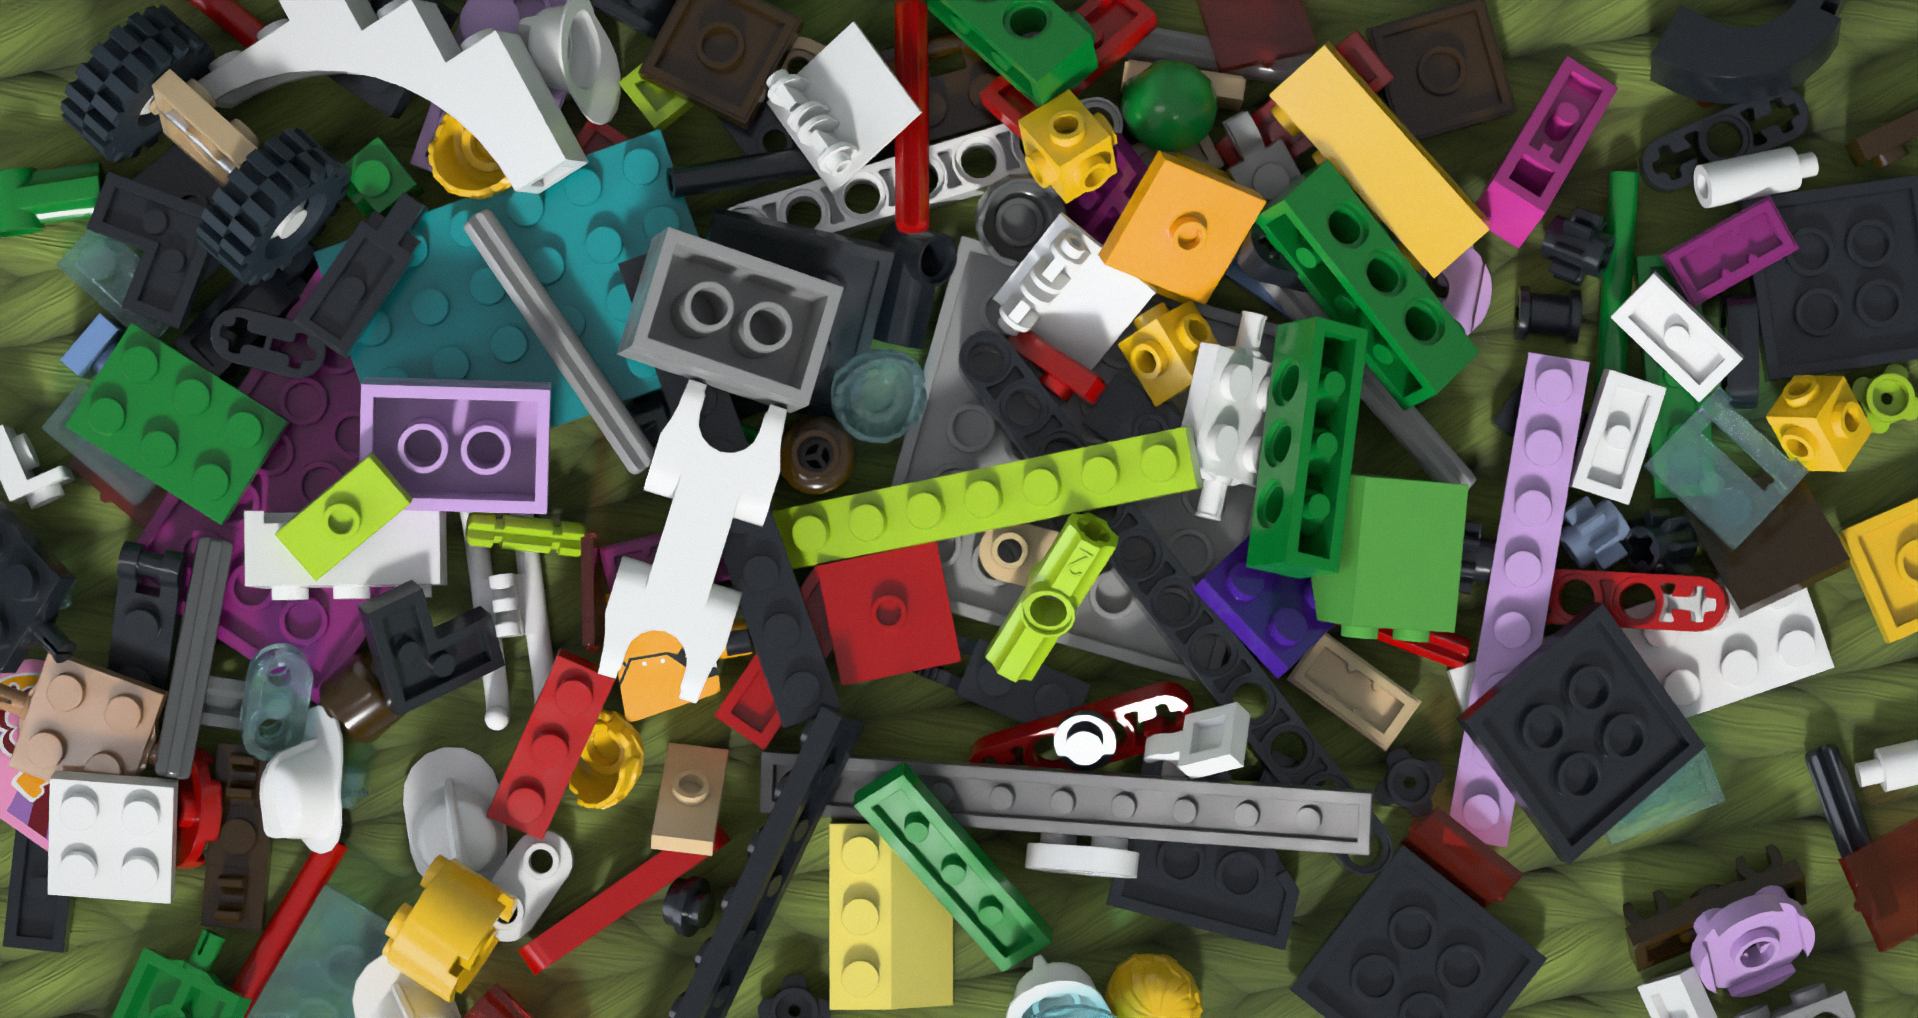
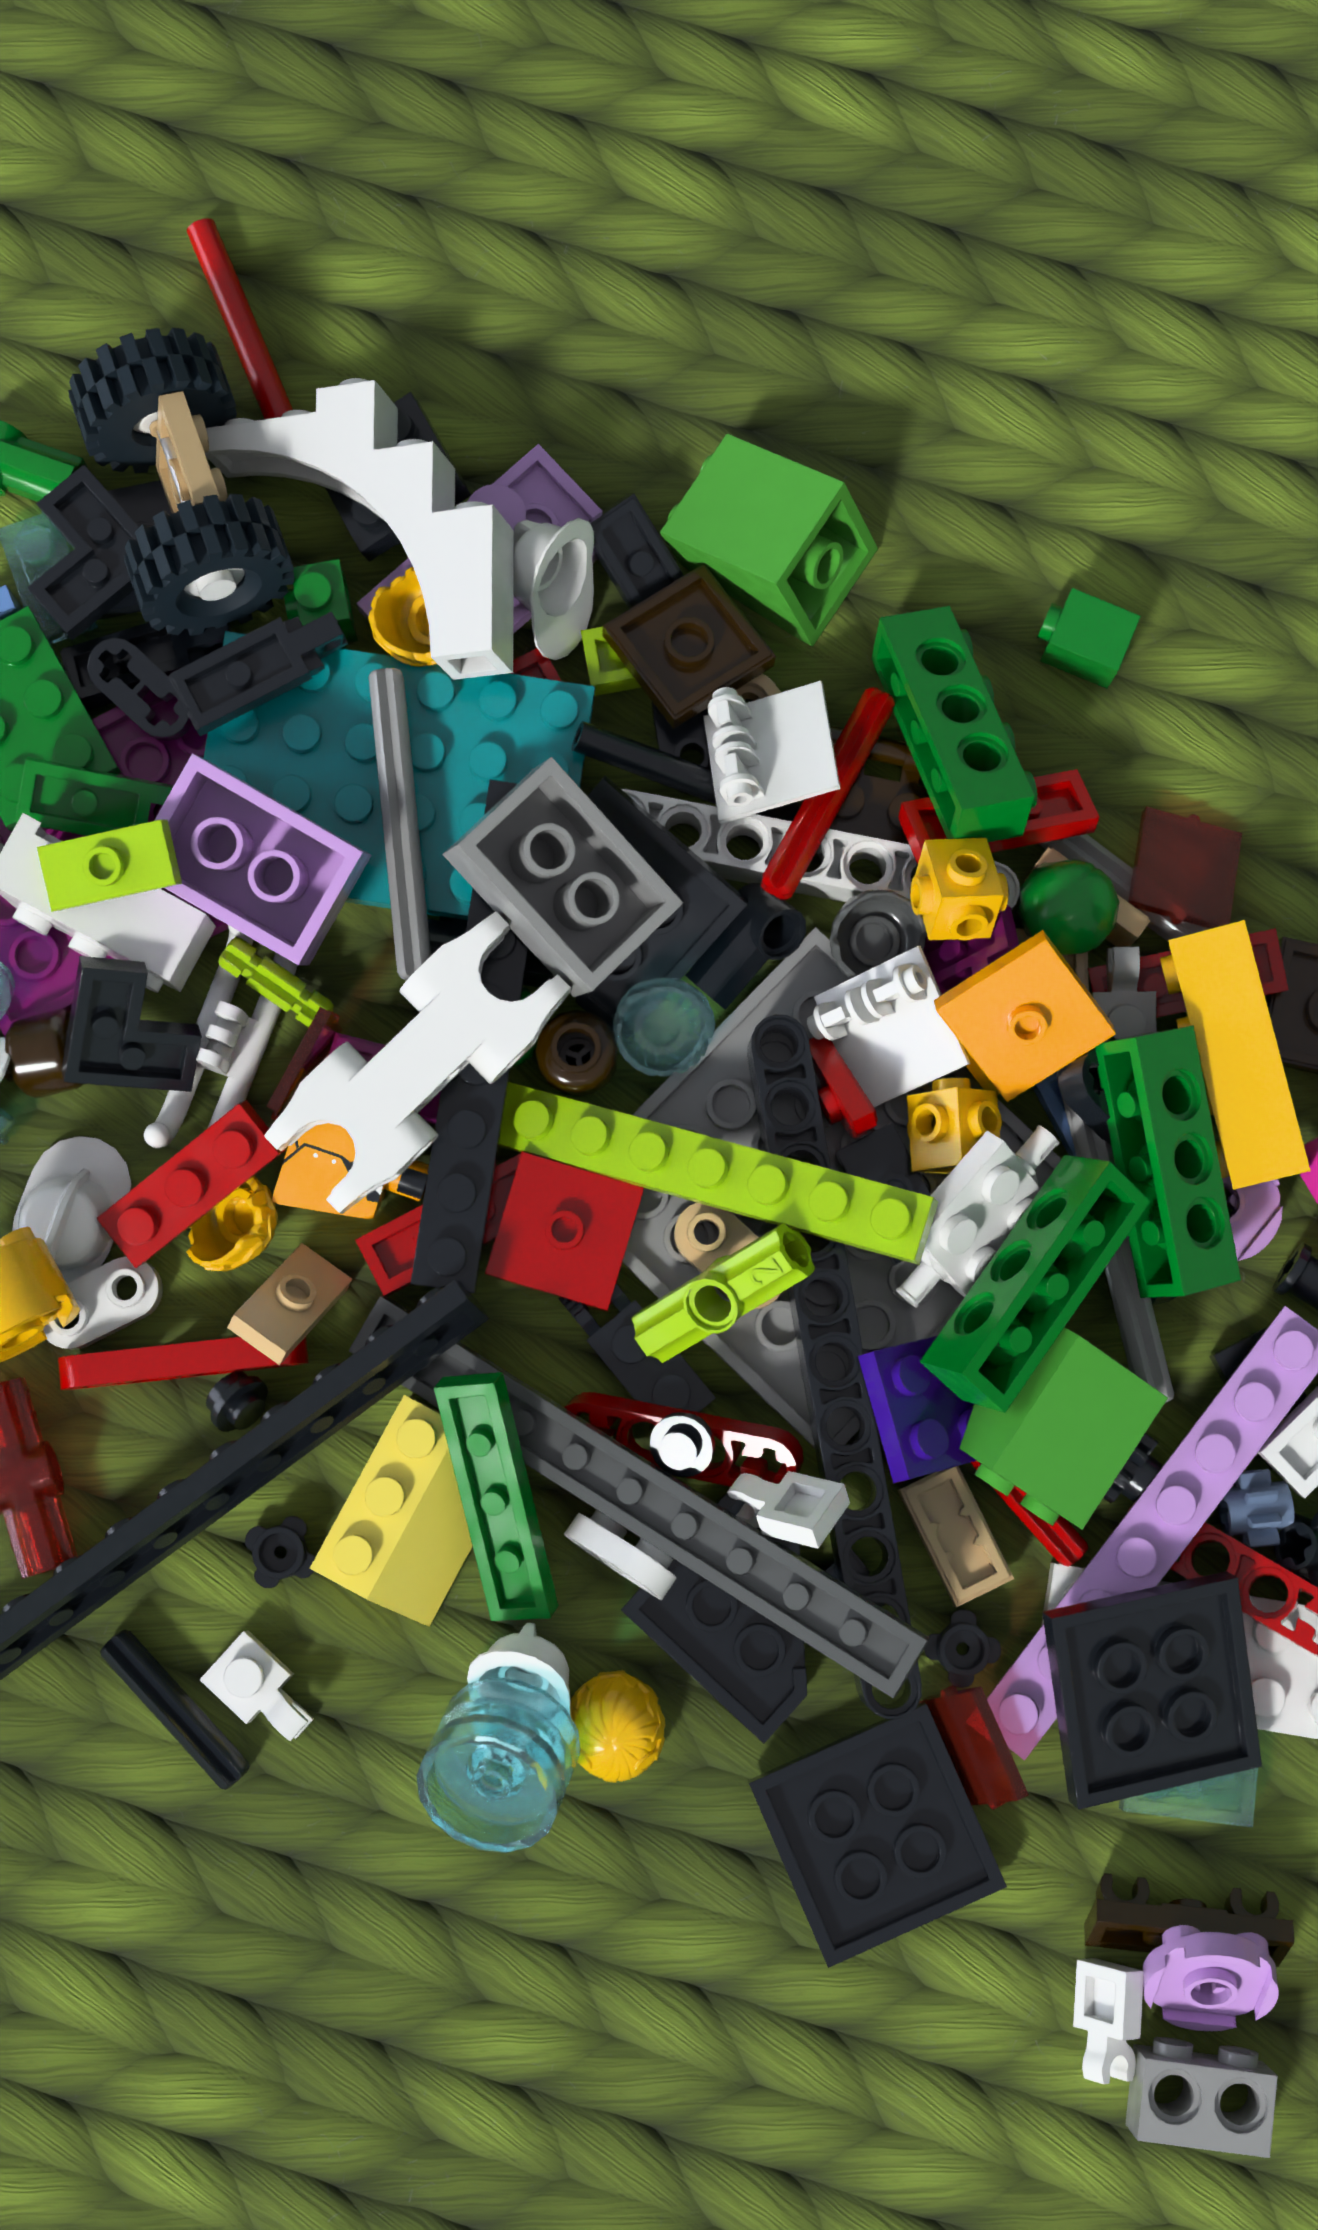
camera: 25 degrees right, 5 degrees down
none -> green plate [15,757,174,836]

